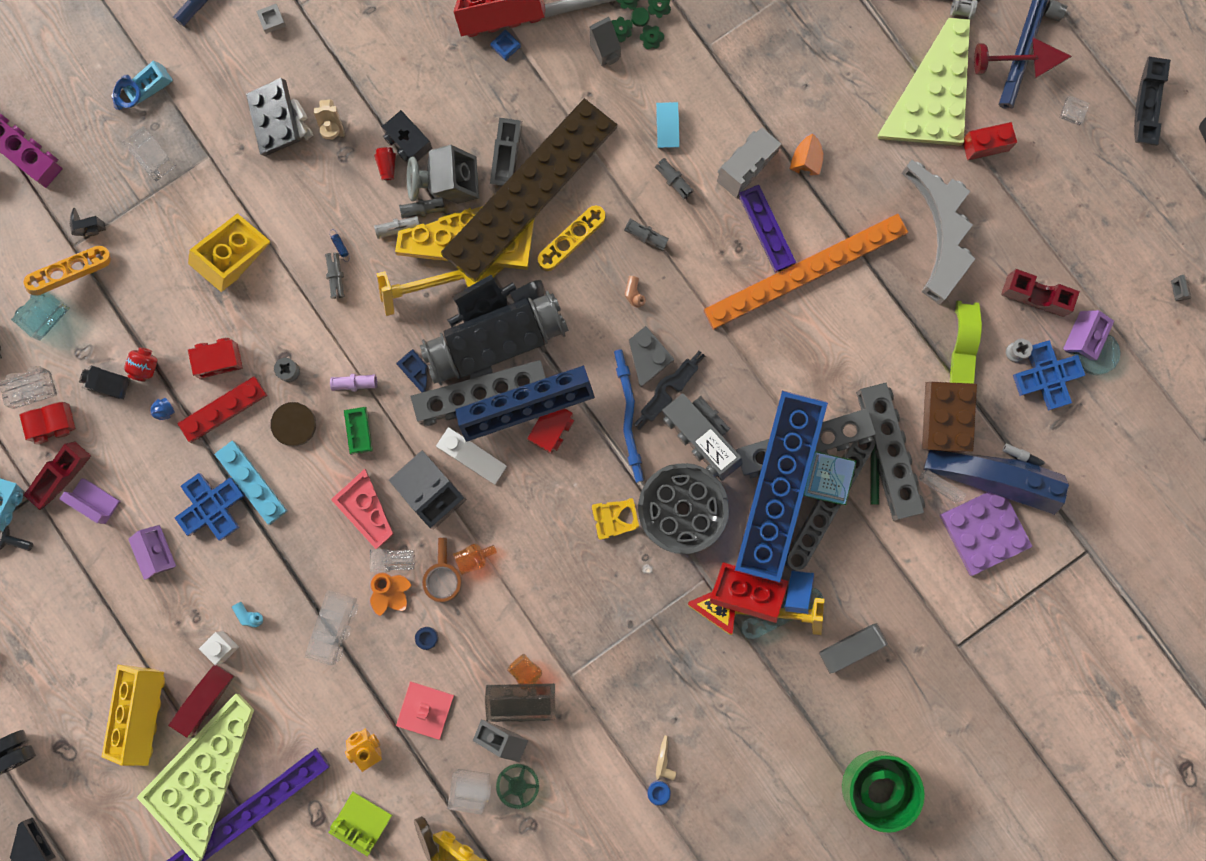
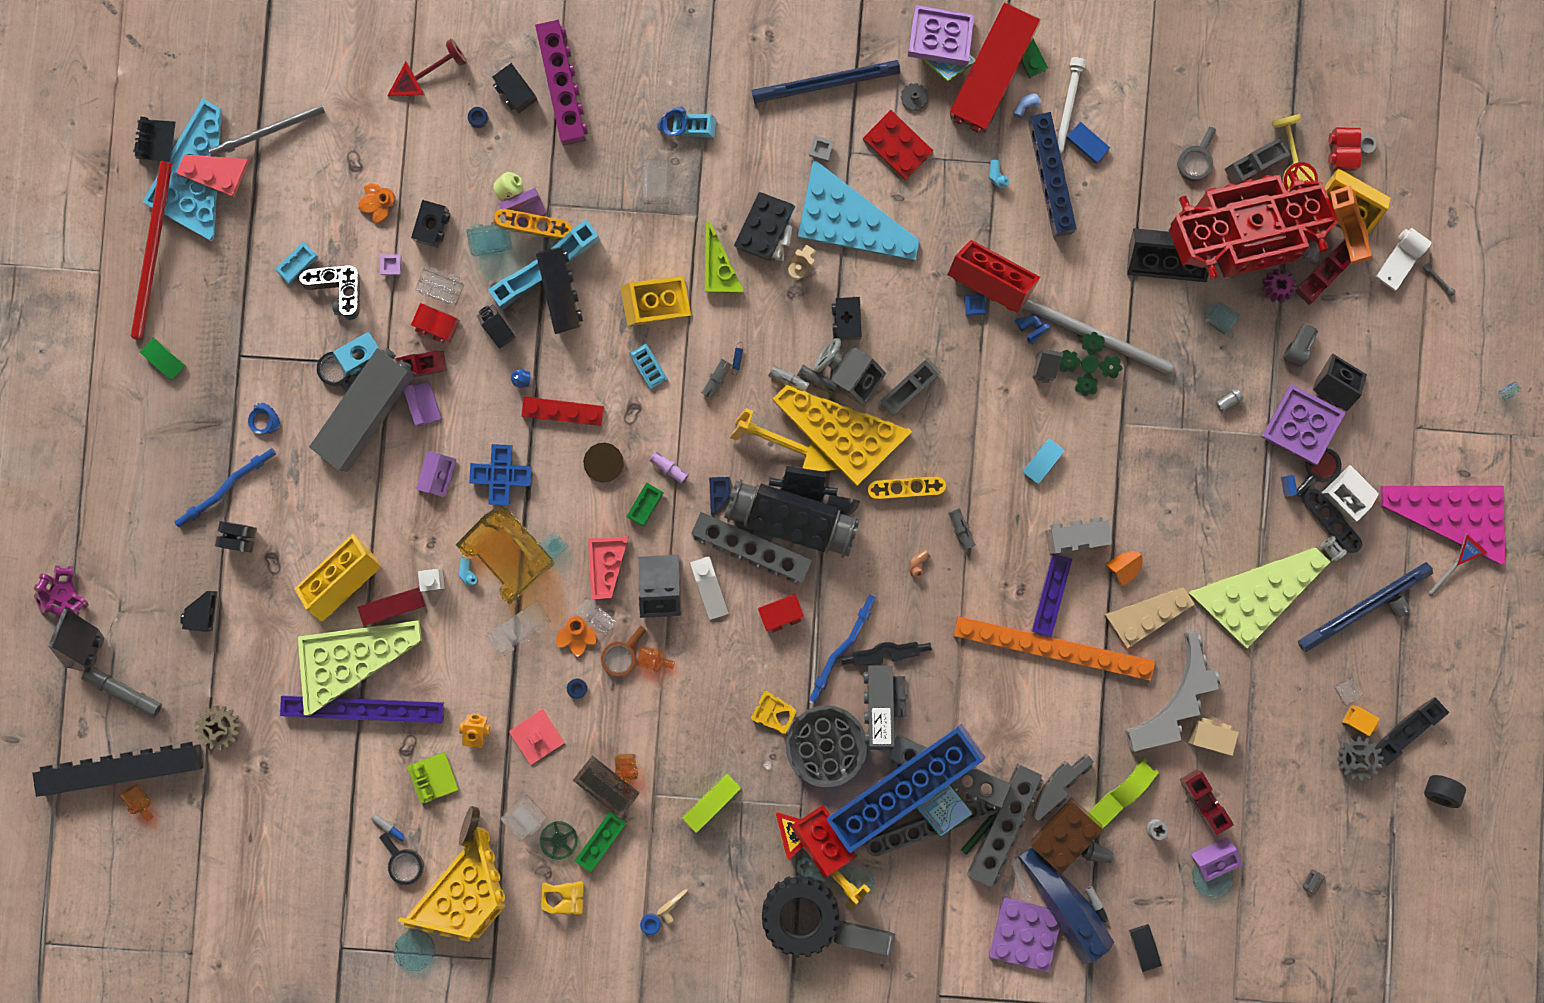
camera: 40 degrees right, 5 degrees up
black plate [69,208,106,236] -> none
red head [124,347,158,382] -> none
red brick [188,338,243,379] -> none
medium azure plate [214,440,288,525] -> none
dark grey wheel [274,358,300,382] -> none
red cone [374,147,396,181] -> none
dark brown plate [441,98,618,282] -> none
dark blue brick [455,365,595,442] -> none
dark grey slope [473,719,528,763] -> none
dark grey wing [629,326,674,387] -> none
dark grey pin [655,158,694,200] -> none
blue tile [785,571,814,614] -> none
red brick [963,122,1017,161] -> none
dark red piece [974,37,1072,79] -> none
blue plate [1013,340,1086,411] -> none
none -> dark grey brick [309,348,416,472]
none -> clear yellow windscreen [456,506,554,605]
none -> medium azure arch [488,219,600,310]
none -> yellowish green head [493,172,523,201]
none -> medium lavender panel [498,188,546,226]
none -> black slope [536,246,583,334]
none -> clear light blue plate [539,531,568,559]
none -> yellow piece [541,881,584,915]
none -> green plate [575,810,627,873]
none -> medium azure slope [629,344,668,389]
none -> lime slope [682,773,741,833]
none -> lime wing [705,222,743,293]
none -> black tyre [762,875,840,958]
none -> medium azure wing [798,161,919,261]
none -> blue piece [1015,314,1051,345]
none -> dark grey slope [1032,754,1094,821]
none -> dark grey cone [1081,842,1114,863]
none -> tan wing [1104,587,1194,648]
none -> black slope [1129,924,1162,972]
none -> tan brick [1189,717,1239,756]
none -> dark grey gear [1337,736,1384,781]
none -> light orange brick [1342,705,1379,736]

